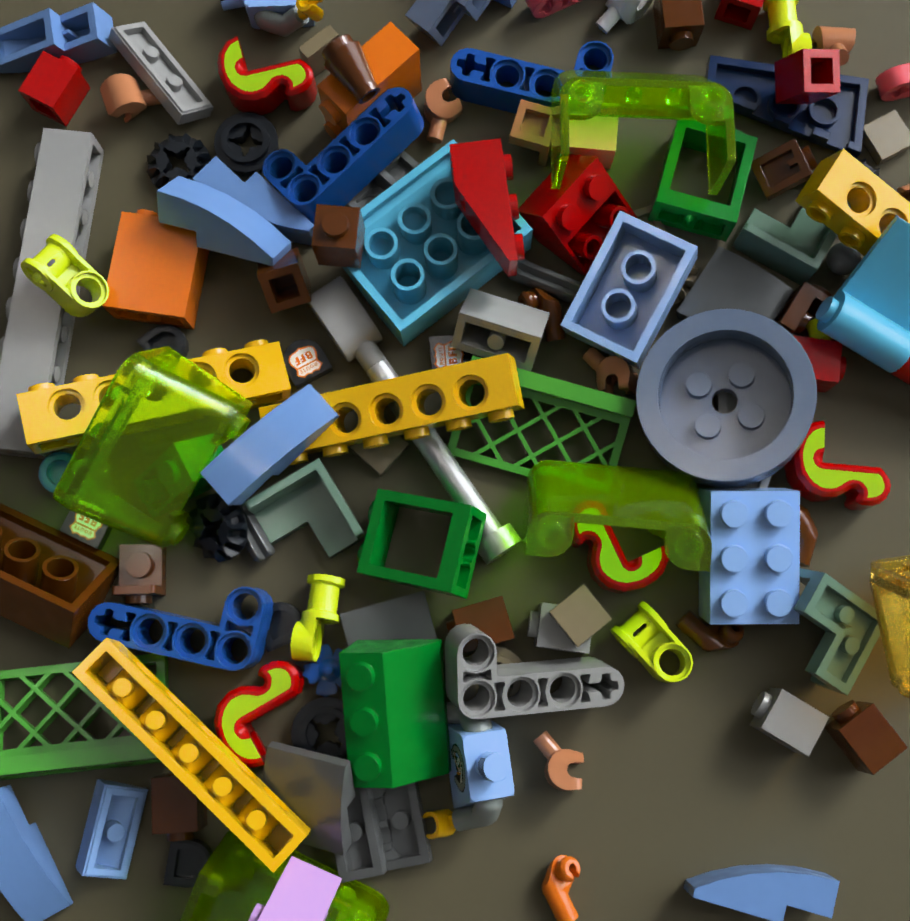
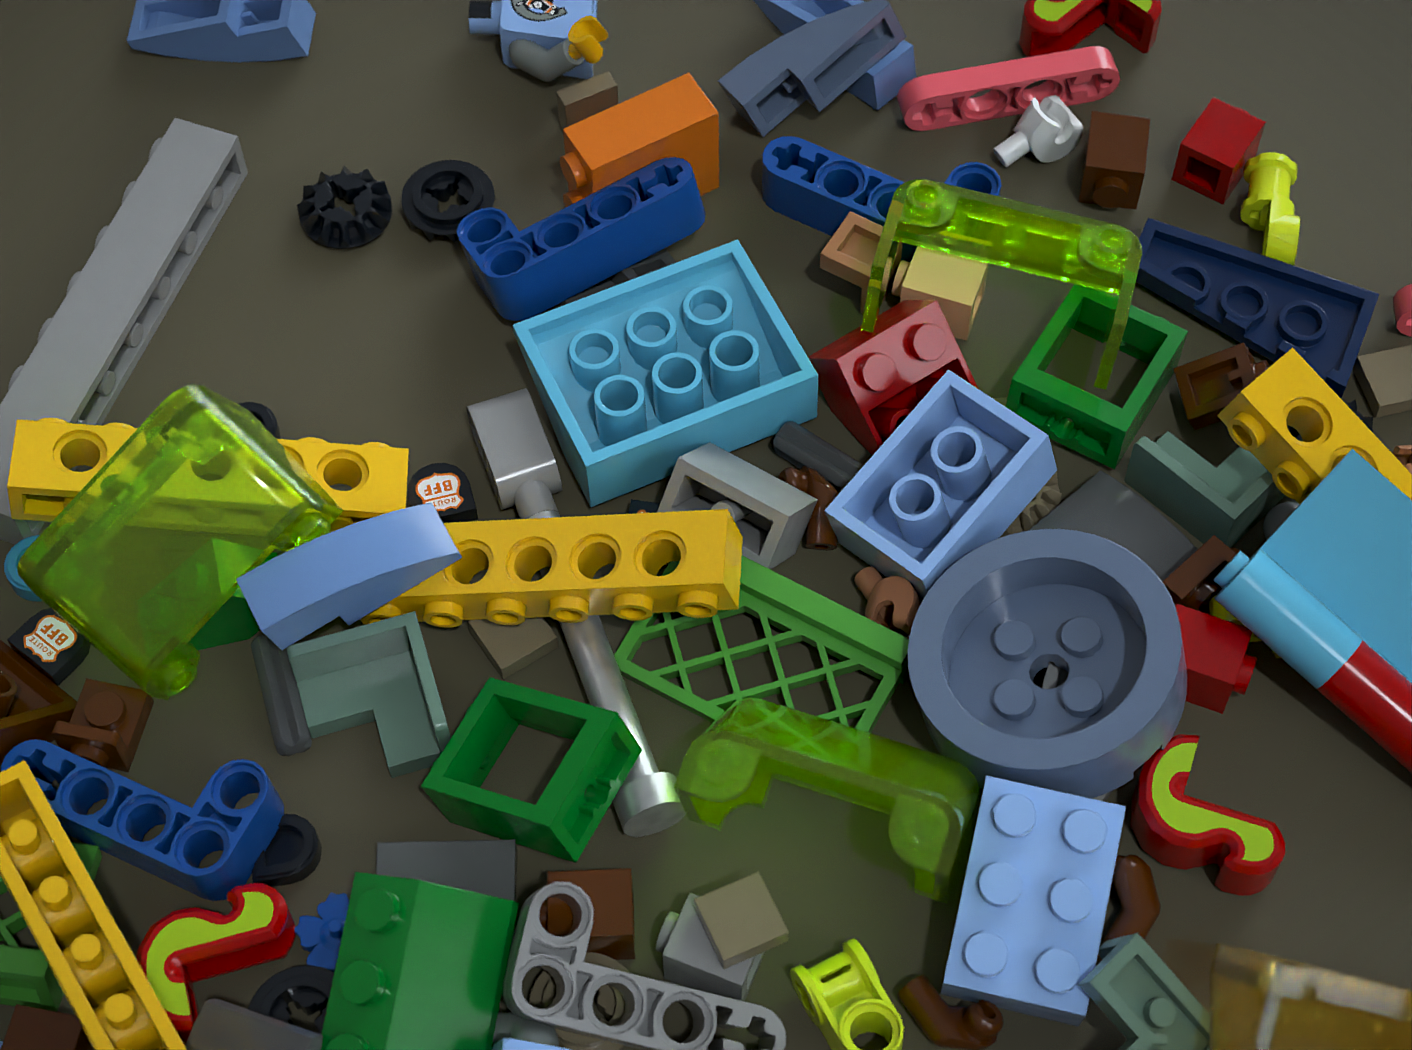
camera: 15 degrees right, 20 degrees down
red brick [18,51,91,127] -> none
neon yellow piece [21,234,109,317] -> none
nougat piece [100,73,161,123] -> none
orange brick [102,209,210,330] -> none
light grey tile [109,21,214,125] -> none
medium blue slope [157,176,291,266] -> none
black gear [187,493,248,562] -> none
medium blue slope [192,156,314,245] -> none
red animal [217,36,317,115] -> none
reddish brown brick [257,247,311,314] -> none
neon yellow connector [290,574,346,662] -> none
reddish brown brick [311,204,365,268] -> none
reddish brown cone [322,34,380,104] -> none
nougat piece [424,78,463,144] -> none
red slope [449,138,525,277] -> none
animal [566,505,670,594] -> none
red brick [774,49,841,104] -> none
nougat piece [812,26,856,66] -> none

